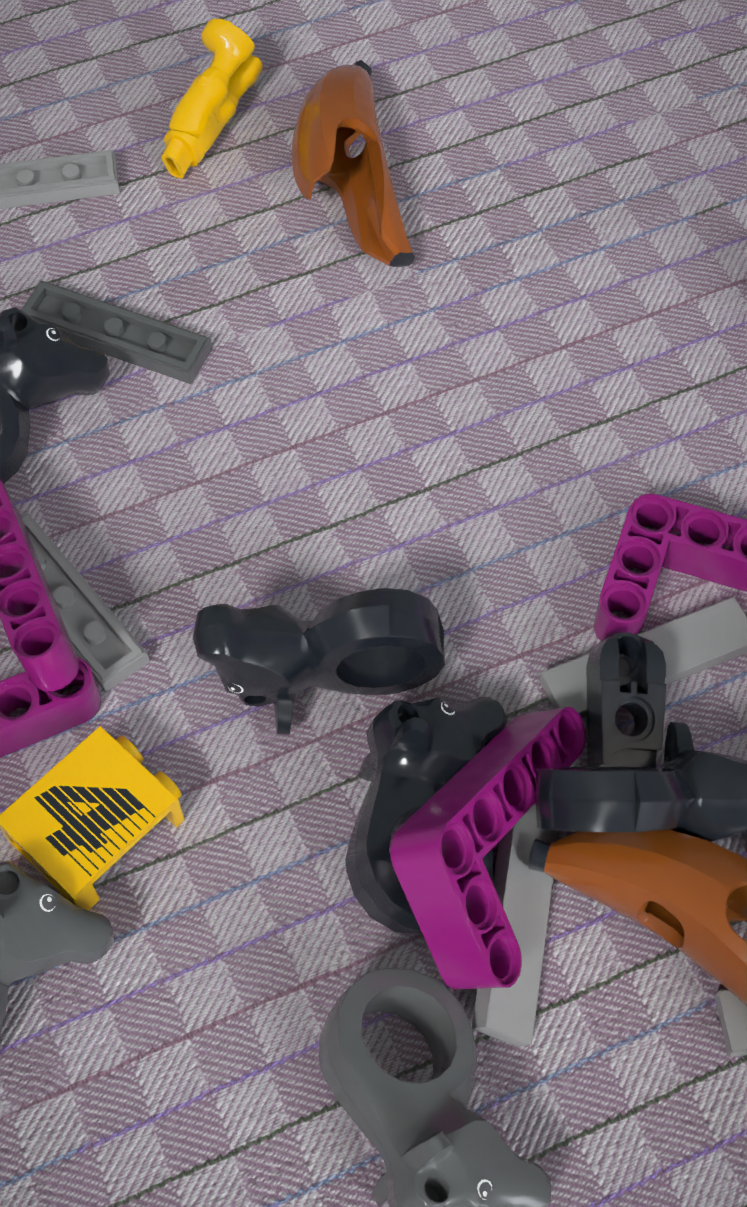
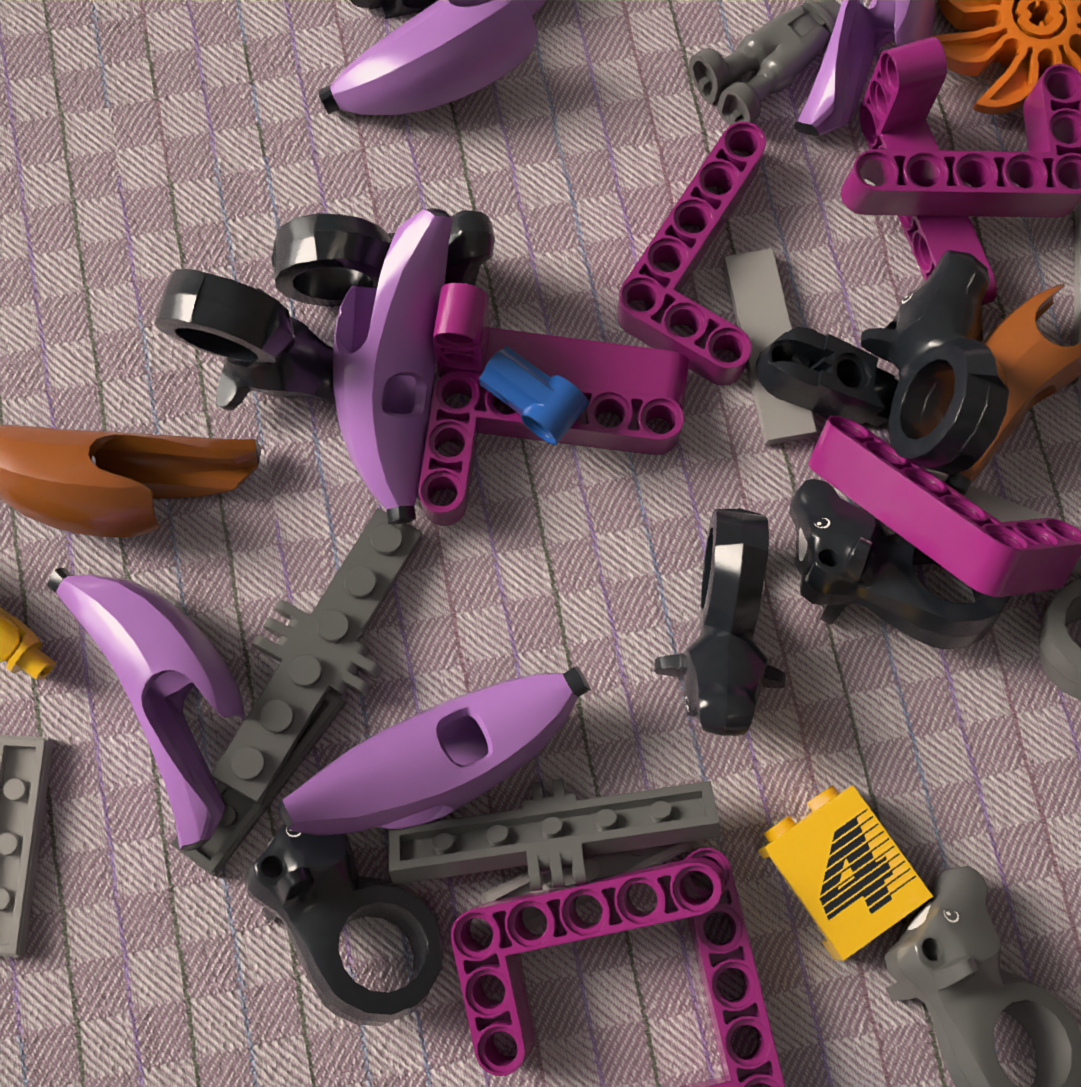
camera: 80 degrees left, 15 degrees up
none -> medium lavender piece [47,568,245,851]
none -> black animal [154,269,336,411]
none -> dark grey hinge [211,508,422,805]
none -> black animal [271,210,495,307]
none -> medium lavender piece [278,666,591,836]
none -> medium lavender piece [333,208,453,525]
none -> dark grey hinge [389,778,721,892]
none -> magenta beam [419,371,684,526]
none -> magenta beam [433,283,689,410]
none -> blue piece [479,346,589,445]

